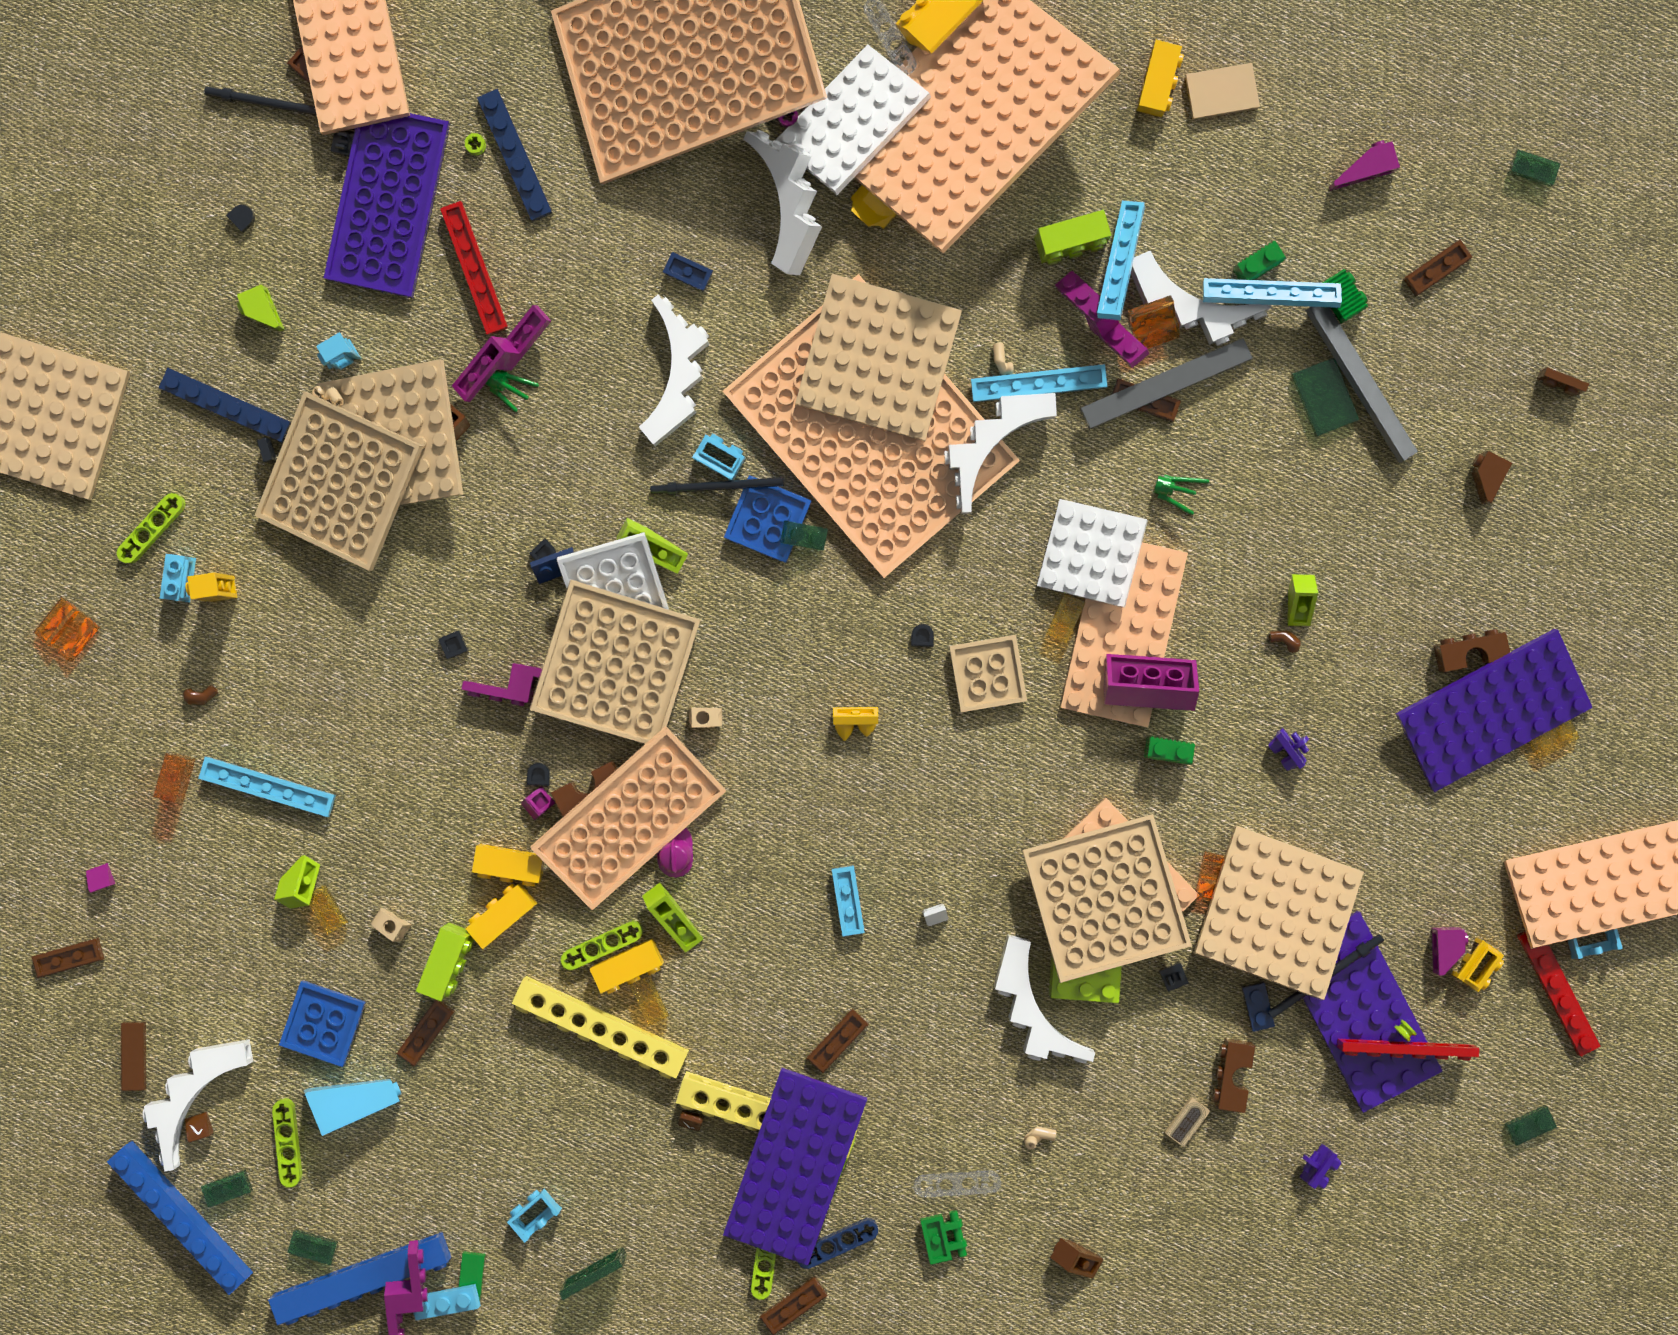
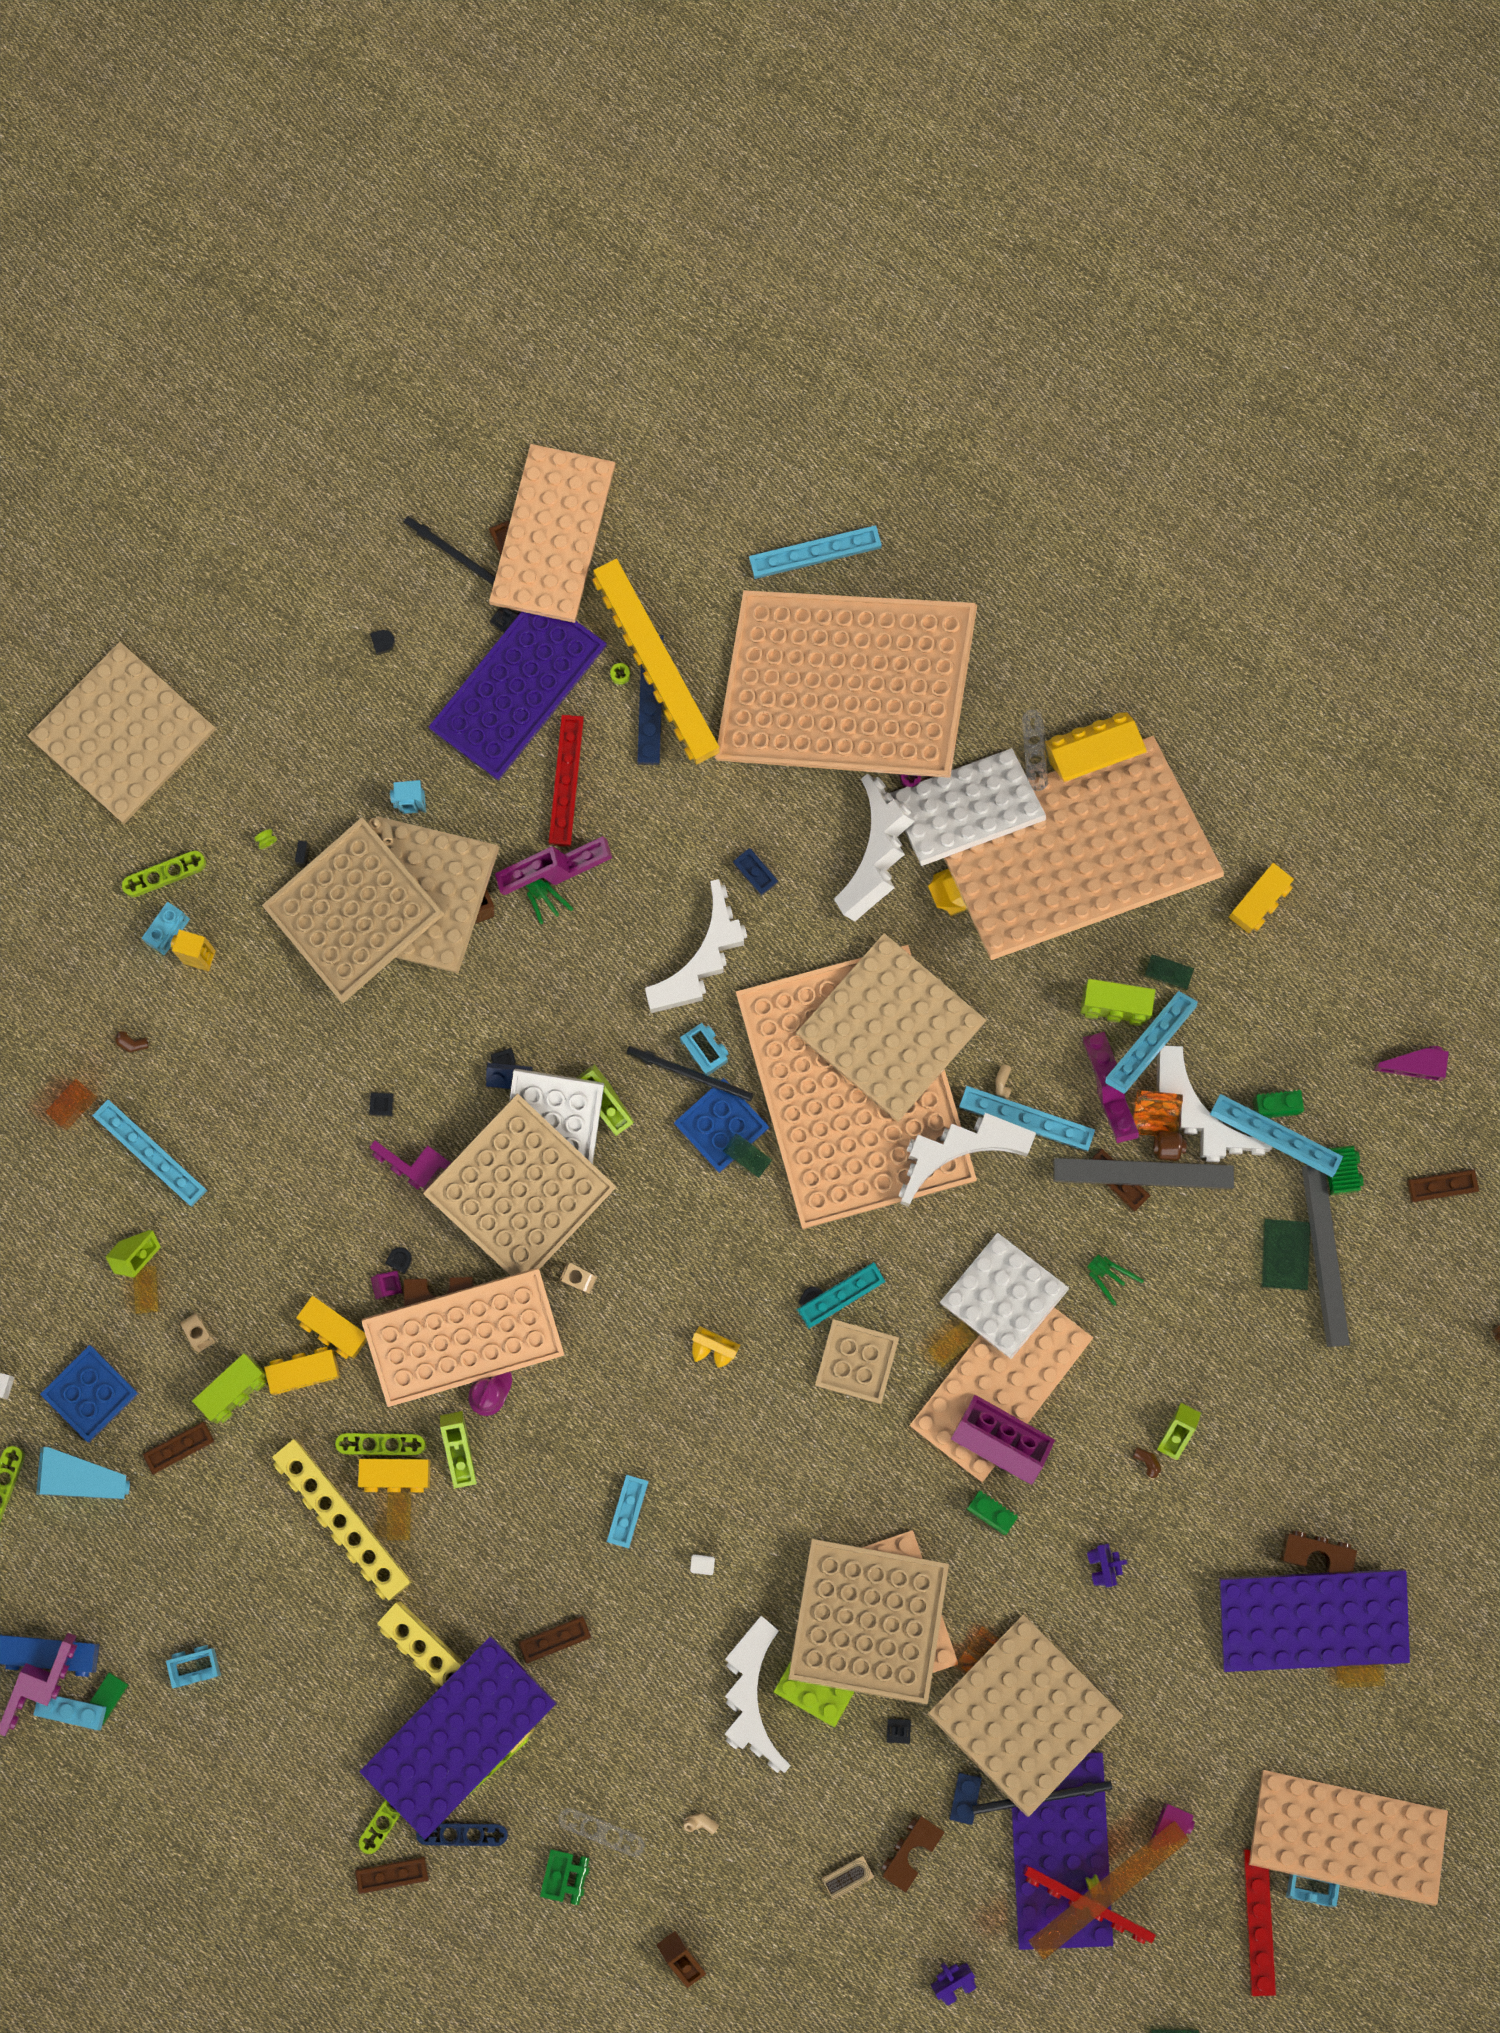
camera: 25 degrees right, 10 degrees down
clear orange slope [34,597,100,662] -> none
dark blue plate [159,367,291,443] -> none
lime slope [237,284,285,331] -> none
clear green tile [559,1247,627,1300] -> none
reddish brown slope [678,1110,704,1131] -> none
tan tile [1185,63,1260,120] -> none
yellow window [1451,938,1504,992] -> none
reddish brown slope [1471,451,1512,505] -> none
none -> lime bush [254,829,277,849]
none -> yellow brick [592,558,720,765]
none -> teal tile [796,1262,886,1329]
none -> clear orange plate [1028,1821,1189,1960]
none -> clear green plate [1144,954,1194,991]
none -> reddish brown head [1153,1131,1187,1161]

